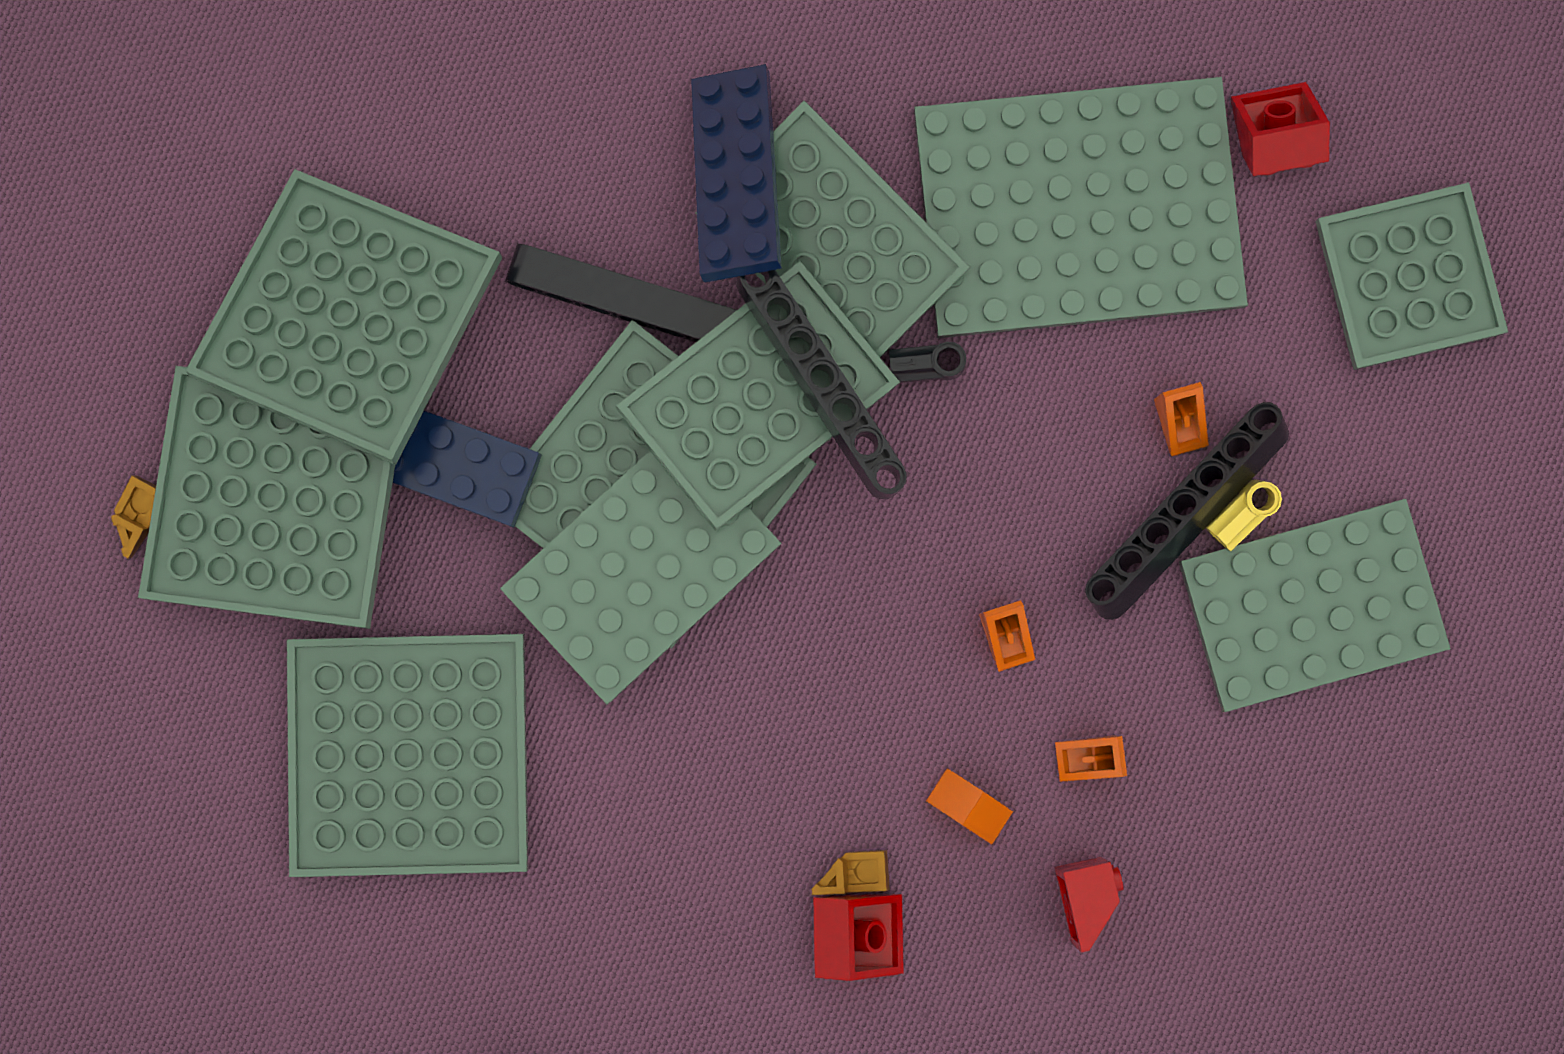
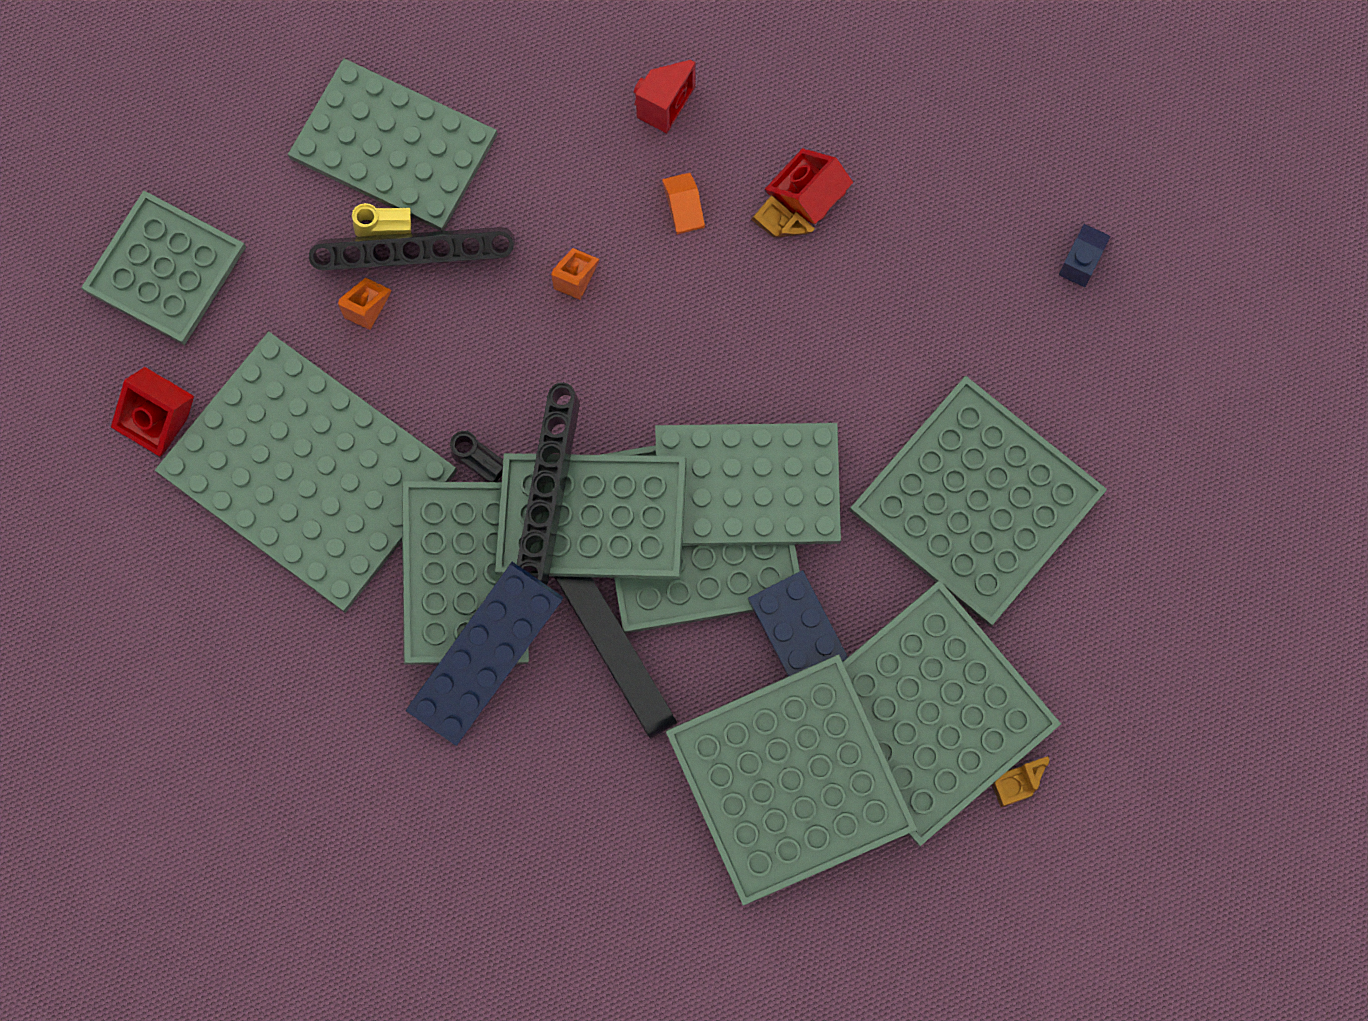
camera: 135 degrees left, 10 degrees down
orange slope [1055,735,1127,782] -> none

